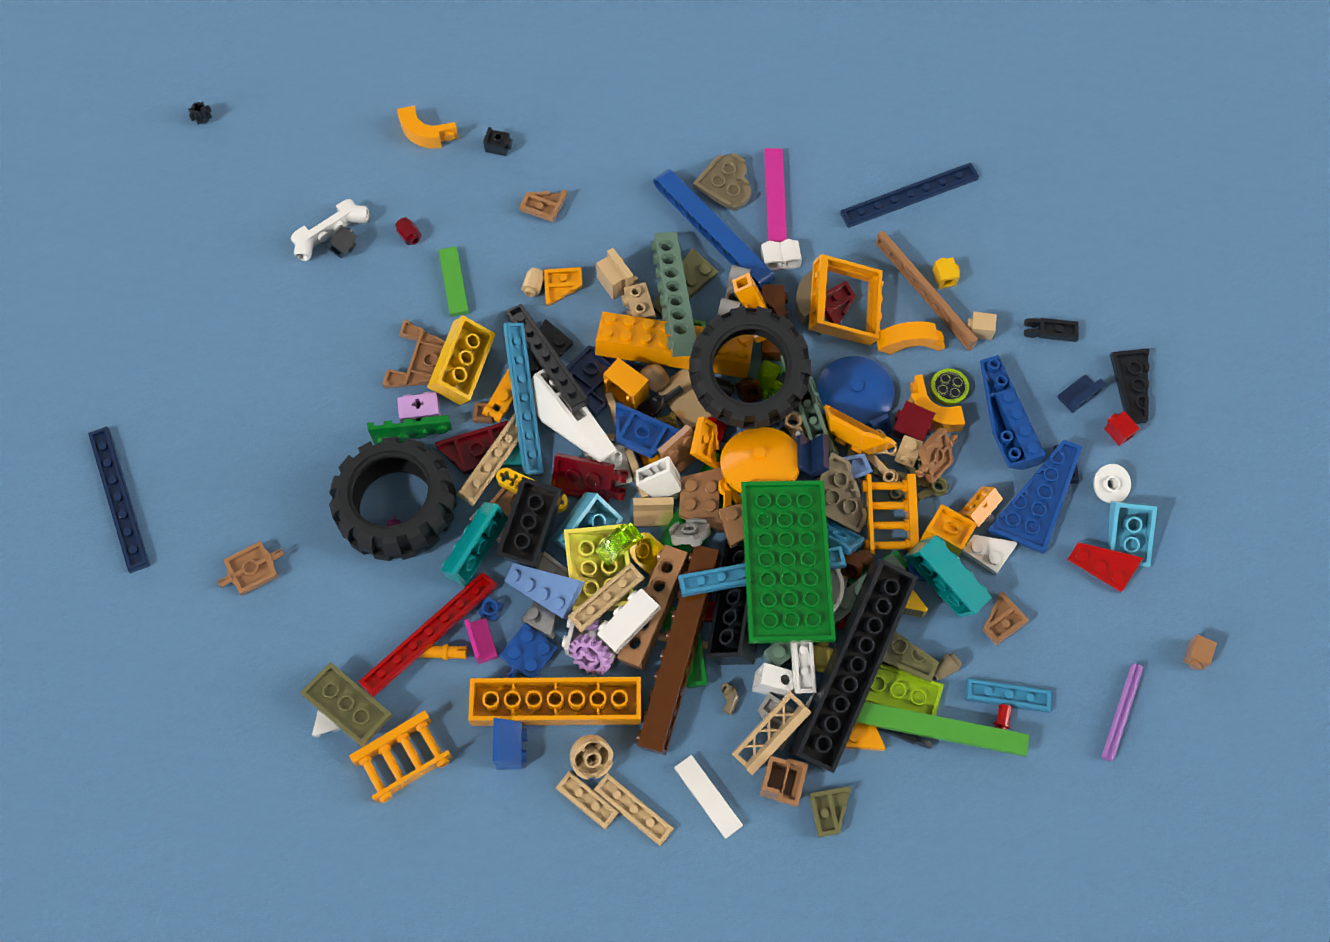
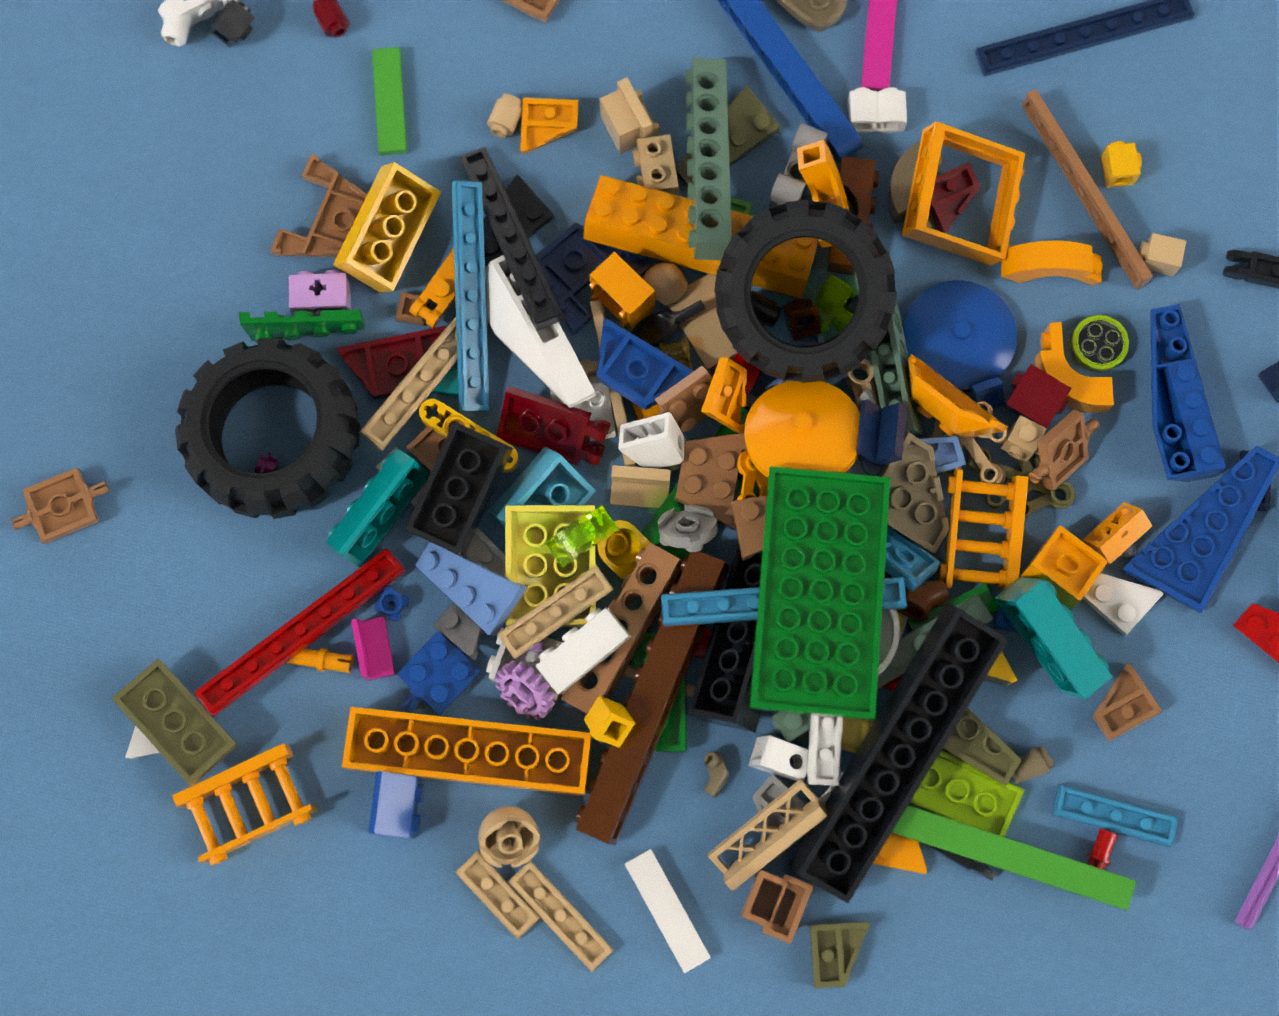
camera: 10 degrees right, 10 degrees up
none -> yellow brick [584,695,635,748]

